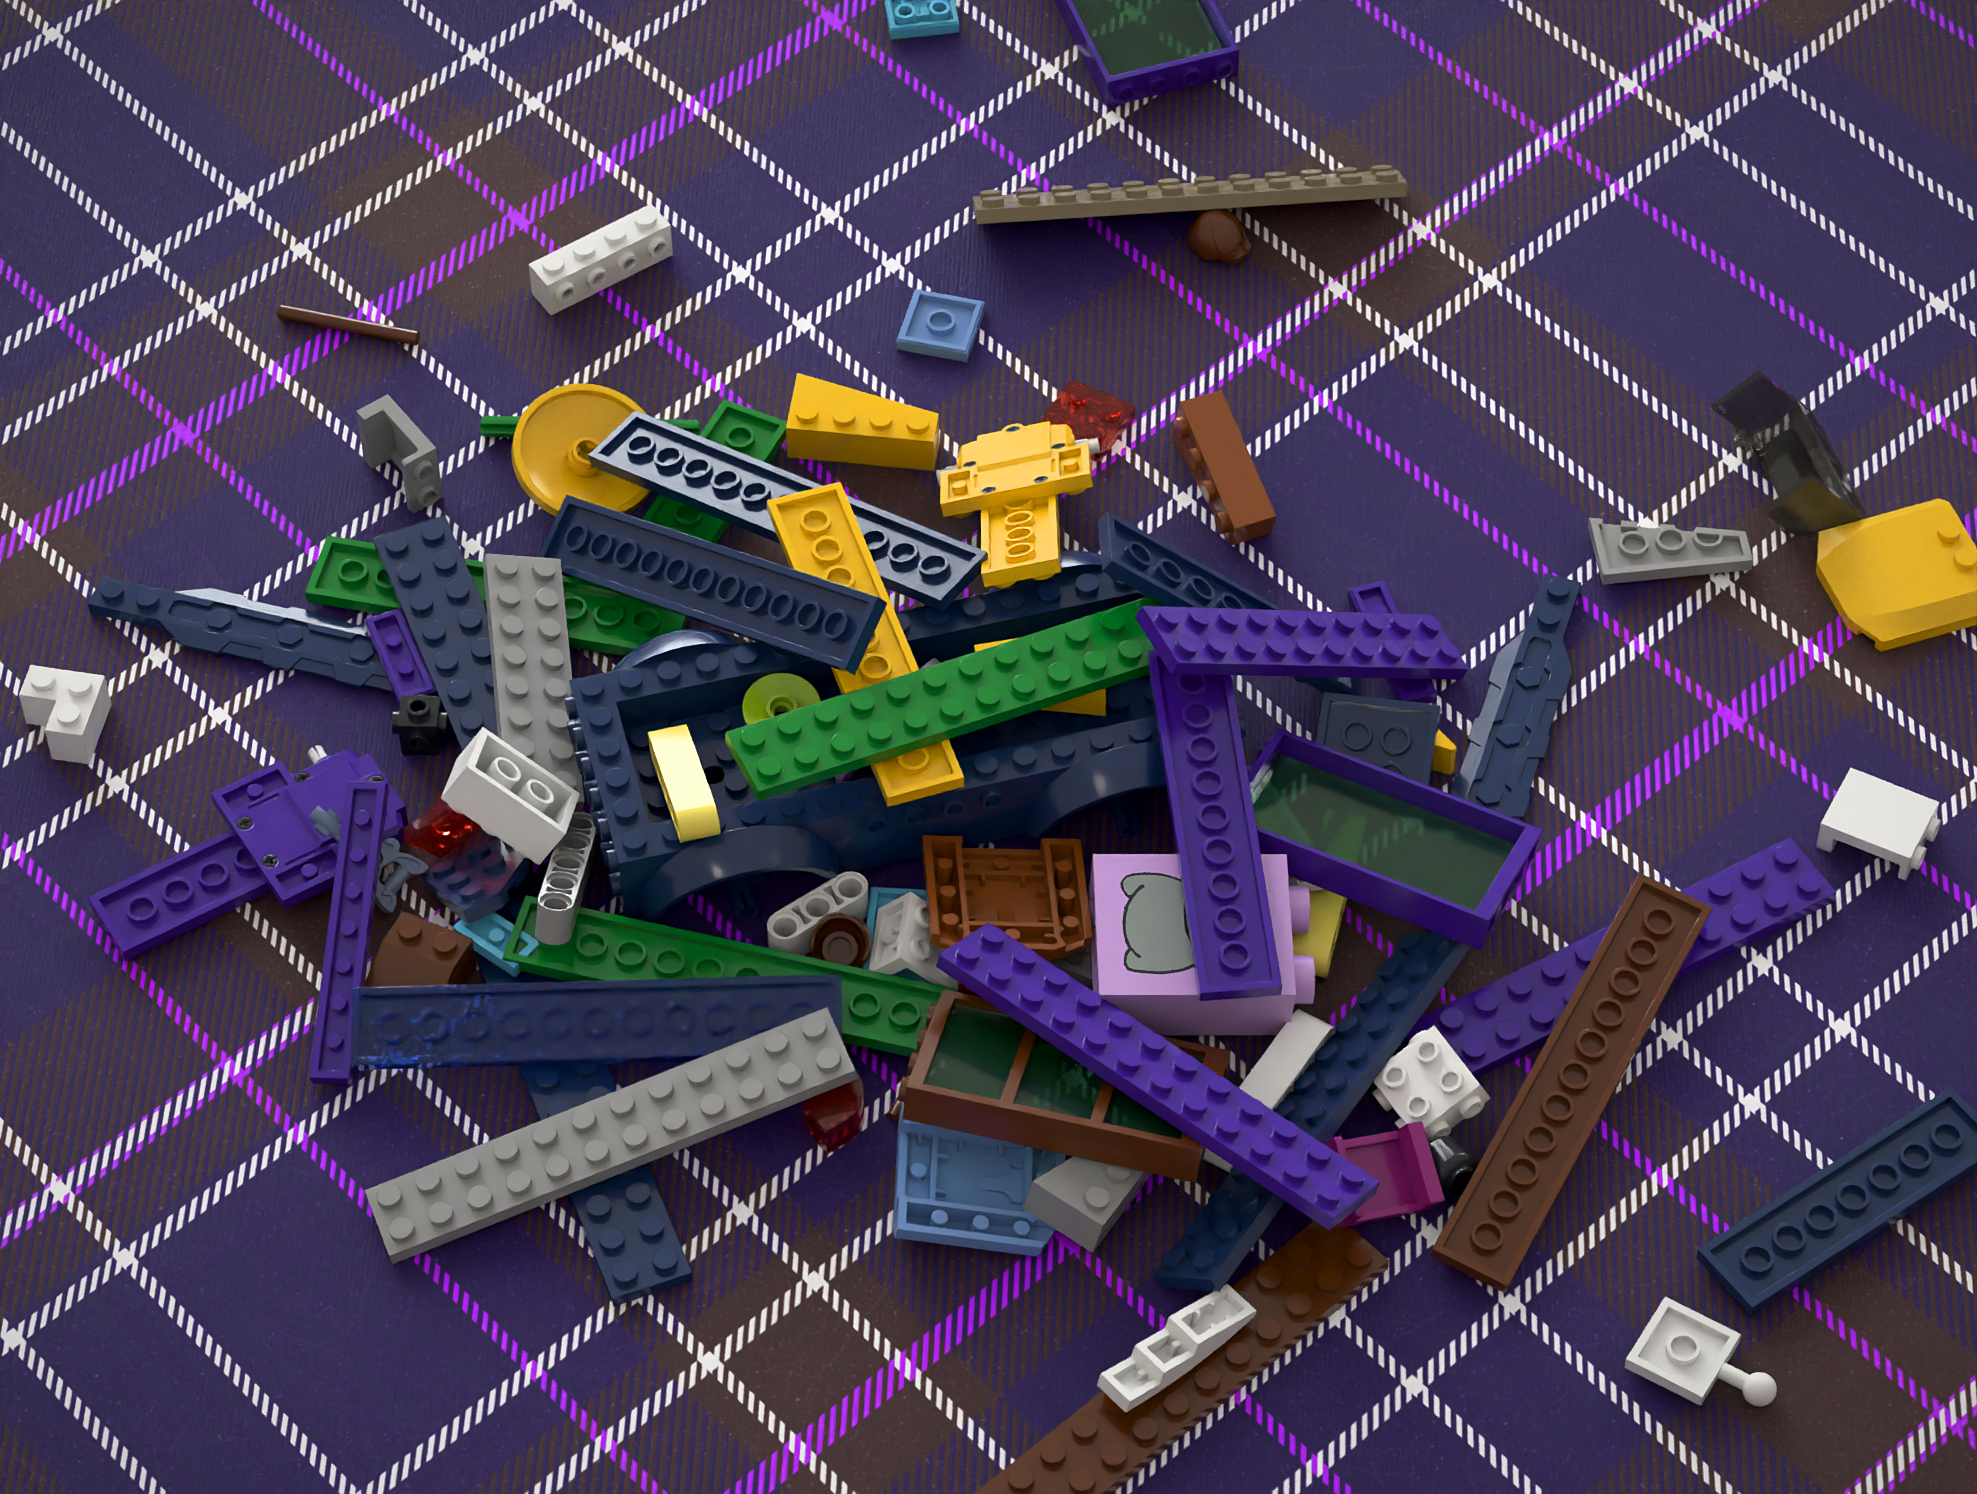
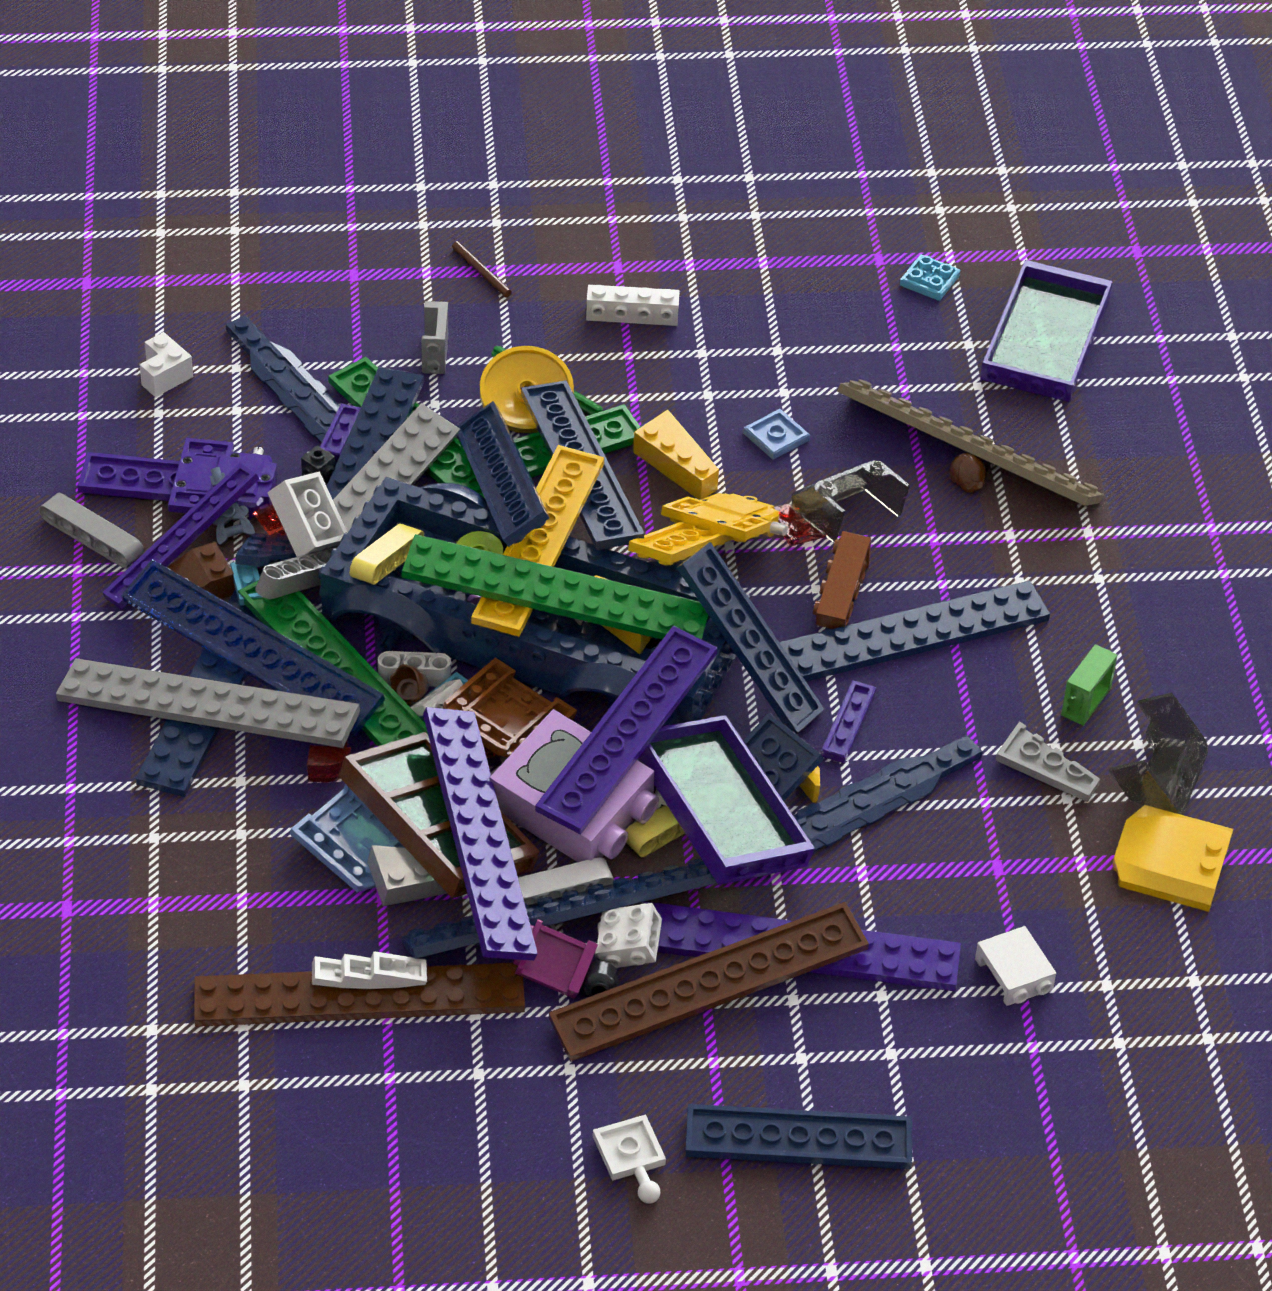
camera: 35 degrees right, 5 degrees down
dark purple plate [1135,606,1469,680] -> none
none -> light grey beam [39,493,144,568]
none -> plate [779,580,1050,682]
none -> clear smoke windscreen [789,460,910,543]
none -> bright green window [1061,644,1118,726]

